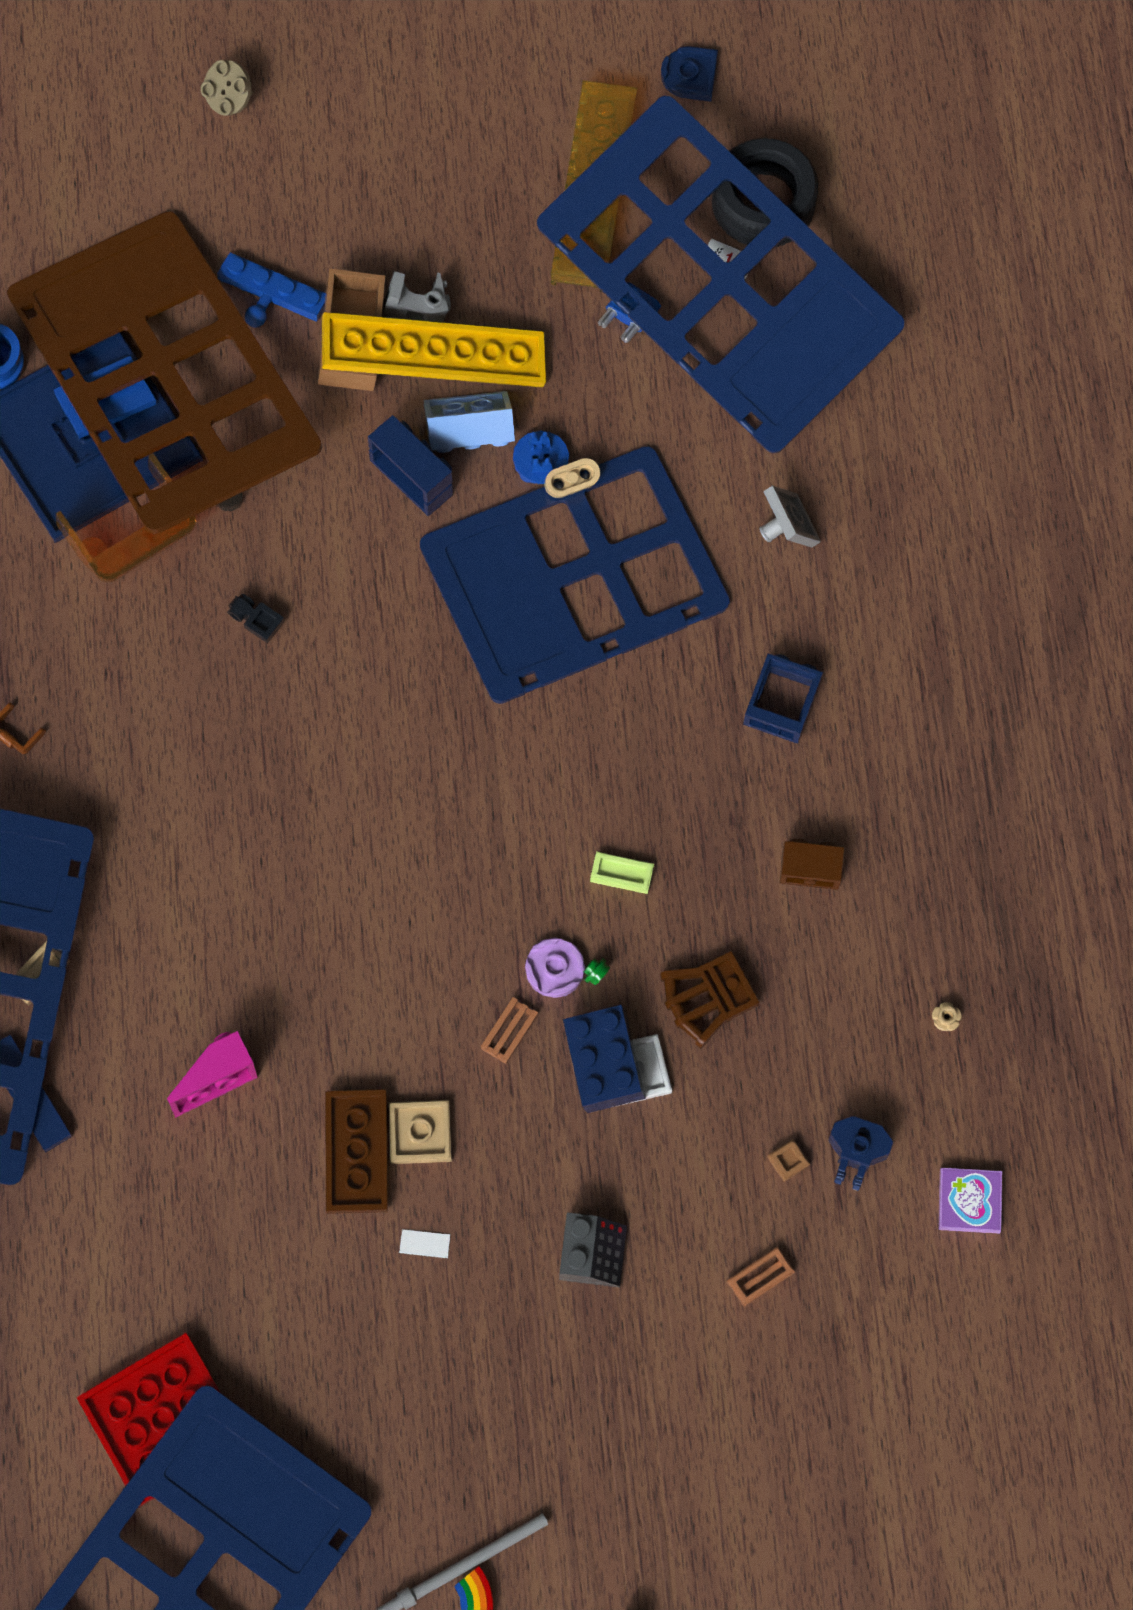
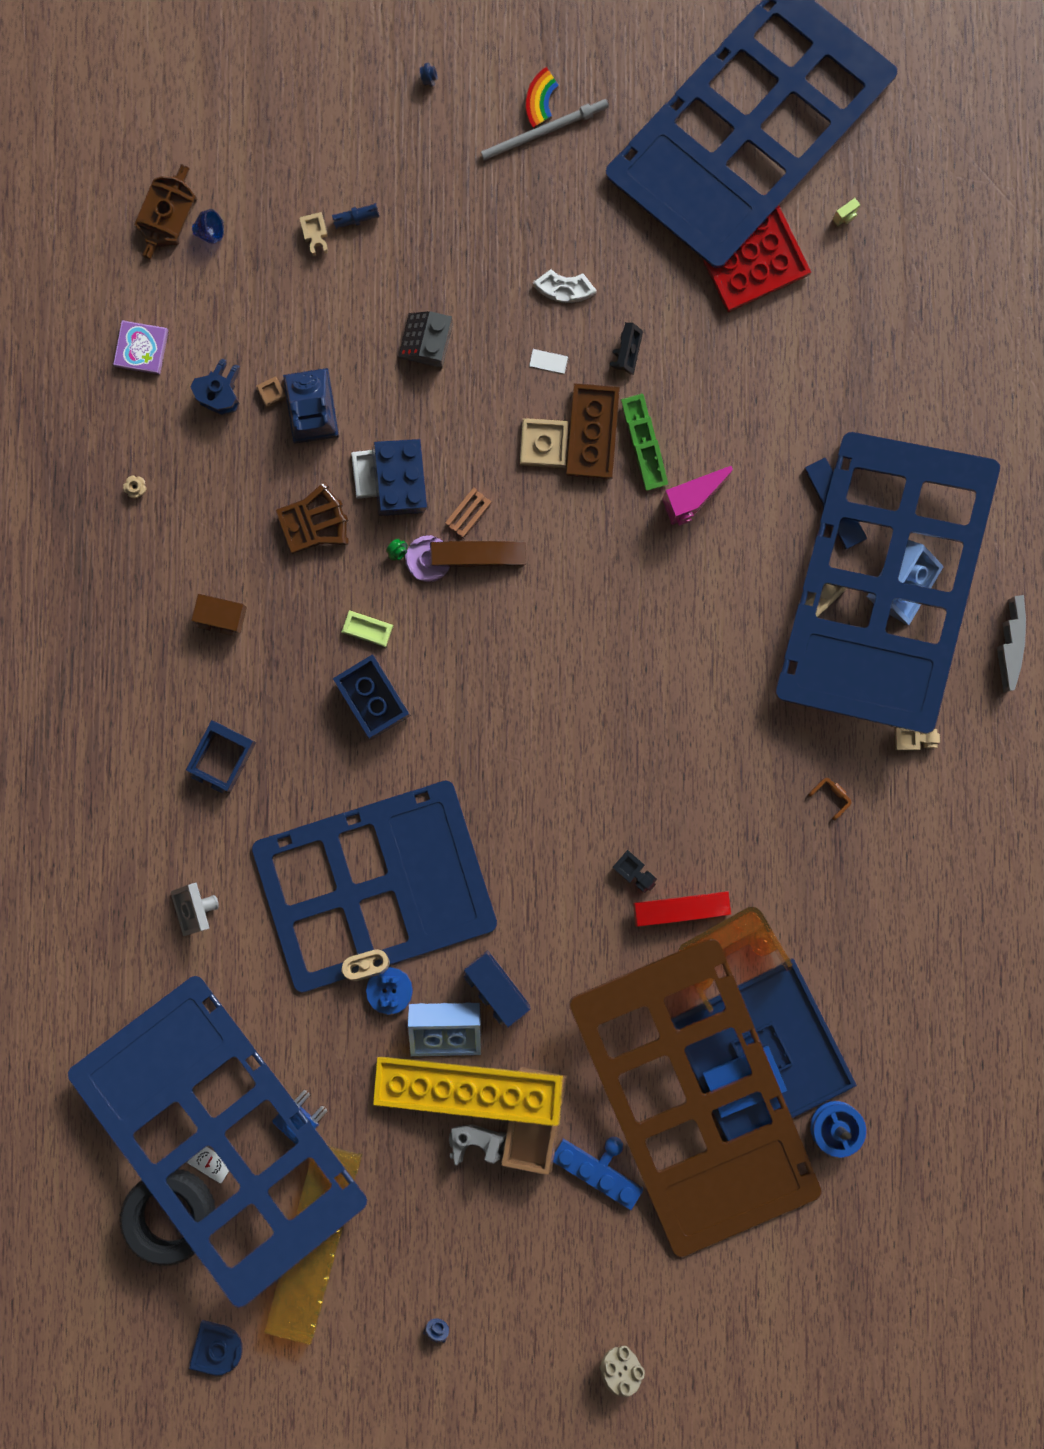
camera: 170 degrees left, 15 degrees up
nougat tile [727,1246,795,1307] -> none
none -> reddish brown plate [134,164,197,260]
none -> clear blue piece [192,209,224,244]
none -> dark blue piece [283,368,339,444]
none -> tan plate [299,212,328,256]
none -> dark blue pin [332,203,380,229]
none -> dark blue brick [333,654,411,740]
none -> dark blue plate [423,1318,449,1343]
none -> reddish brown slope [430,541,526,567]
none -> white tile [533,269,597,303]
none -> black plate [610,322,643,375]
none -> bright green slope [620,393,668,491]
none -> red slope [633,891,731,927]
none -> yellowish green plate [833,198,860,226]

